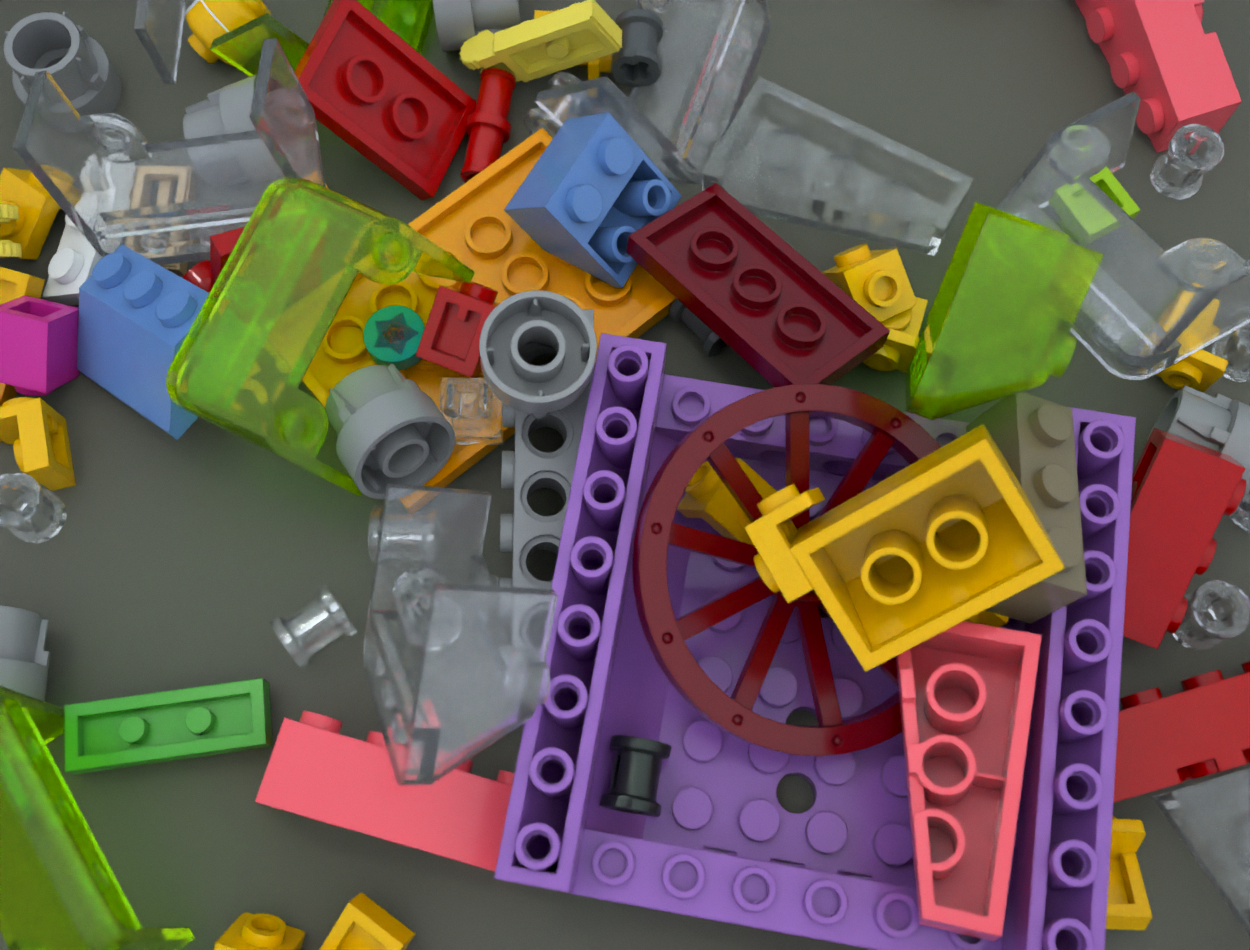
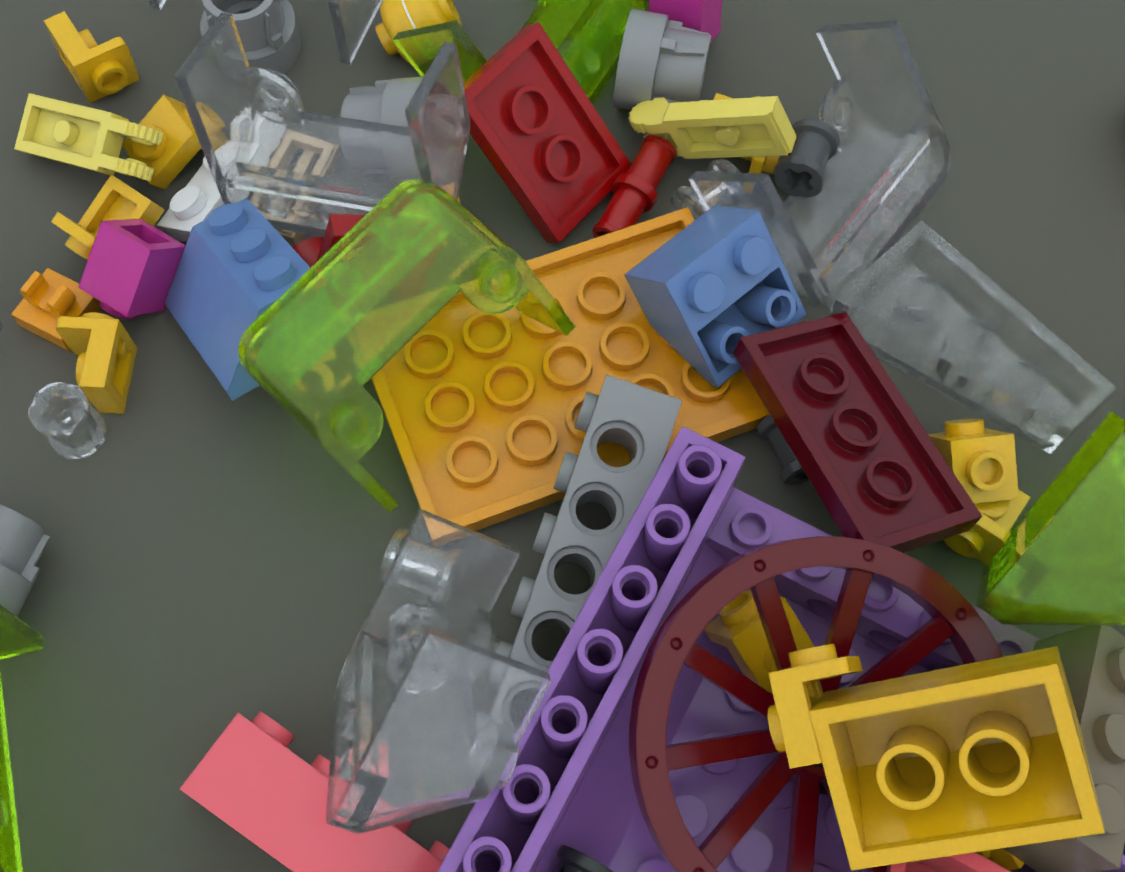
camera: 15 degrees right, 5 degrees down
bright green plate [64,678,273,775] -> none
clear bush [270,585,358,669] -> none
light grey piece [325,363,455,499] -> none
tile [363,306,425,370] -> none
red bracket [415,279,499,378] -> none
clear tile [439,378,504,445] -> none
light grey piece [479,290,597,420] -> none

